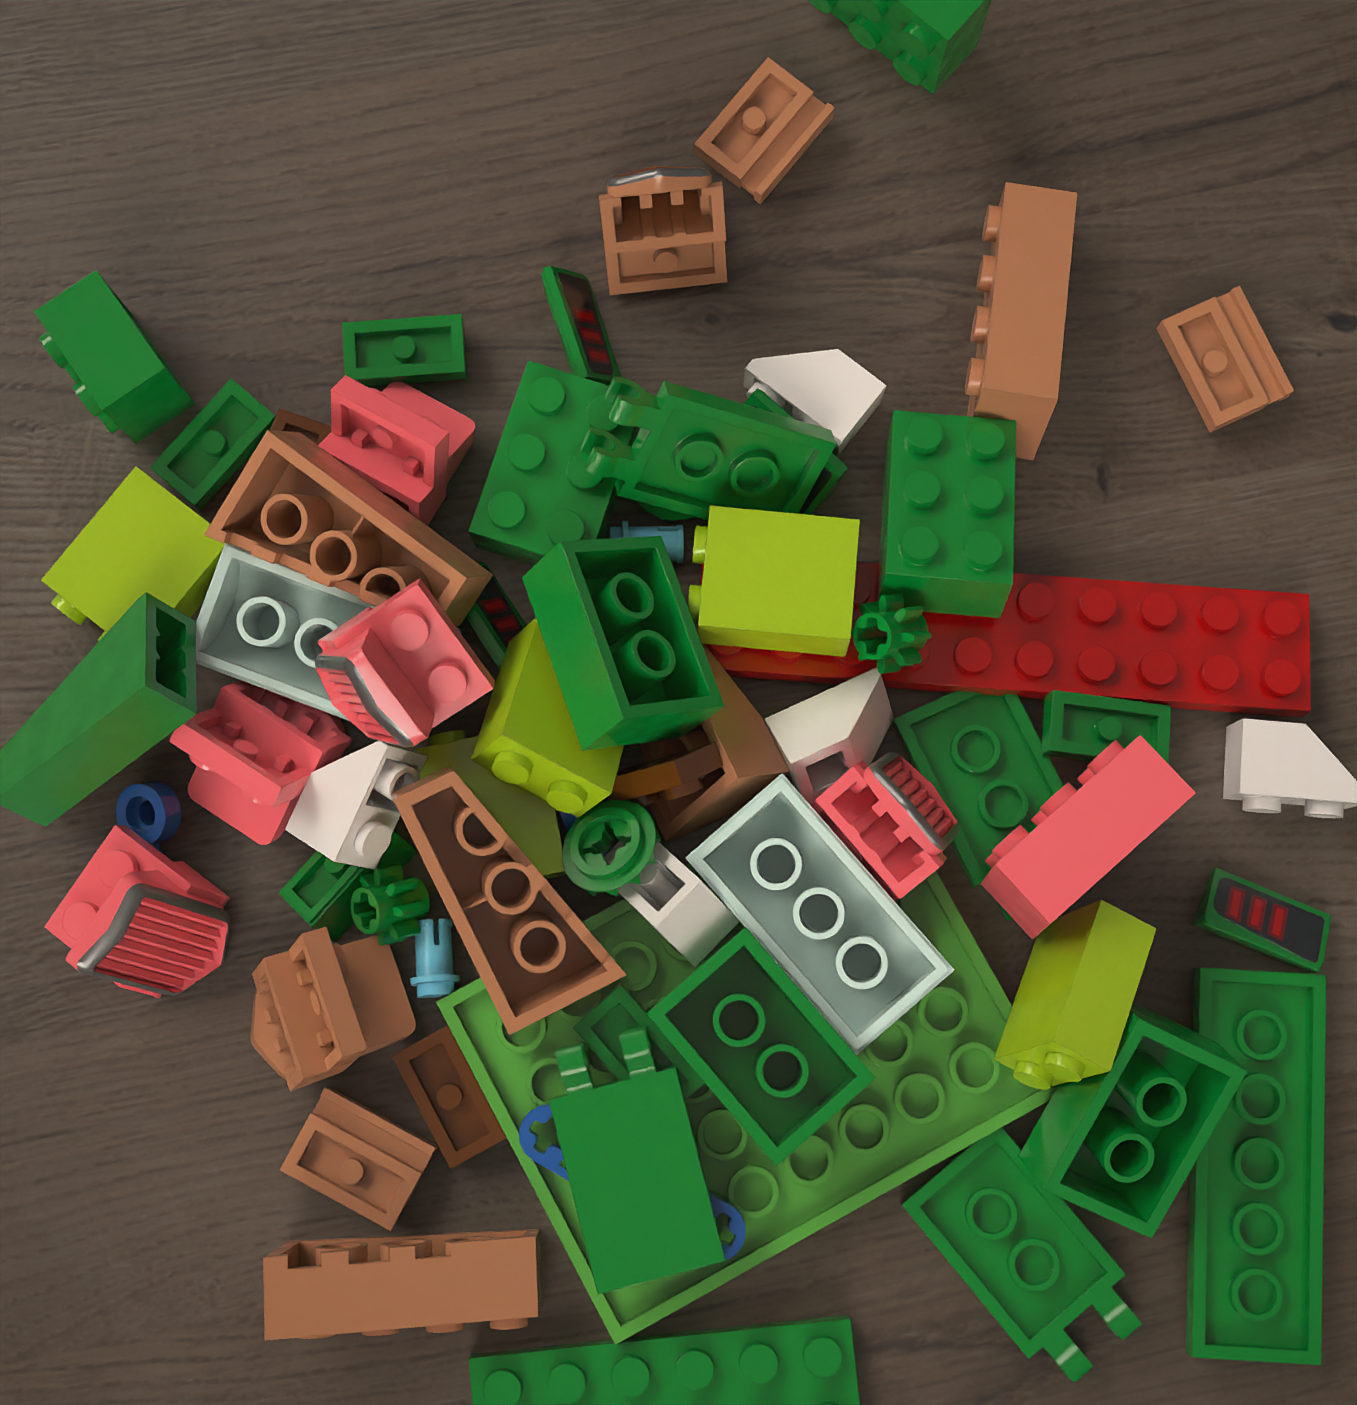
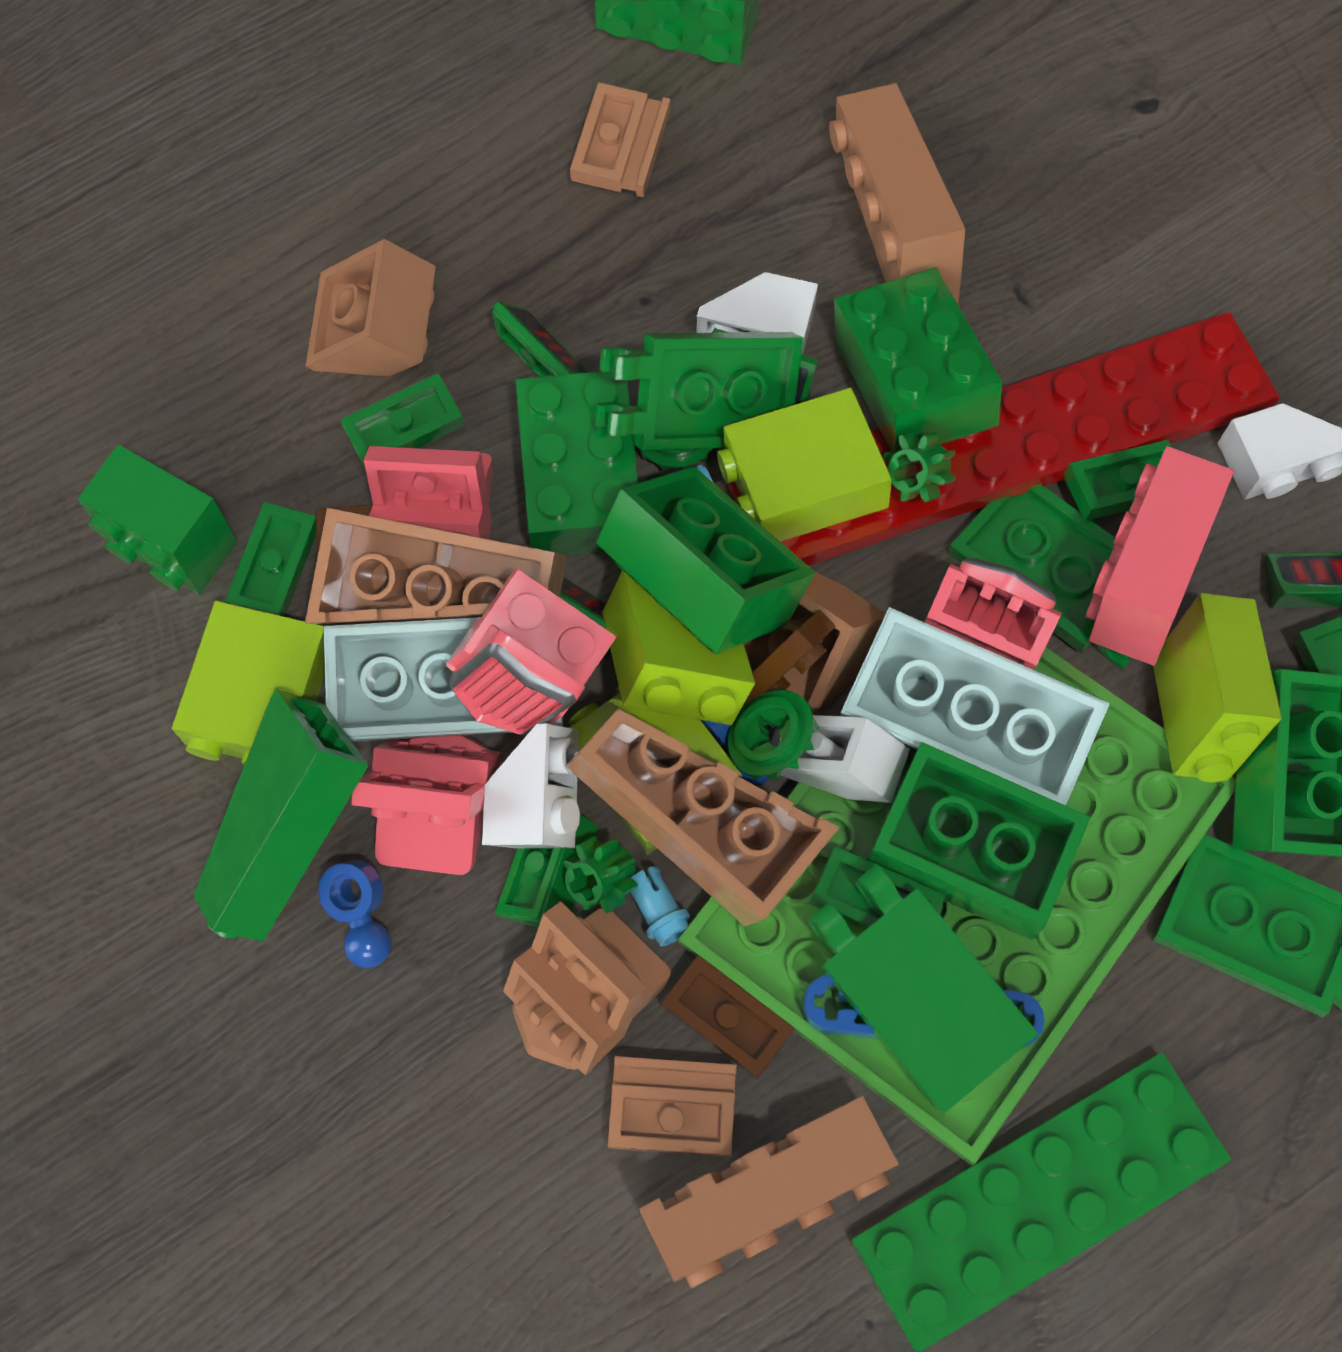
camera: 25 degrees left, 10 degrees down
coral piece [44,825,231,999] -> none
nougat piece [599,166,727,295] -> none
white slope [765,668,894,804] -> none
nougat plate [1156,286,1294,433] -> none
none -> nougat slope [305,239,436,377]

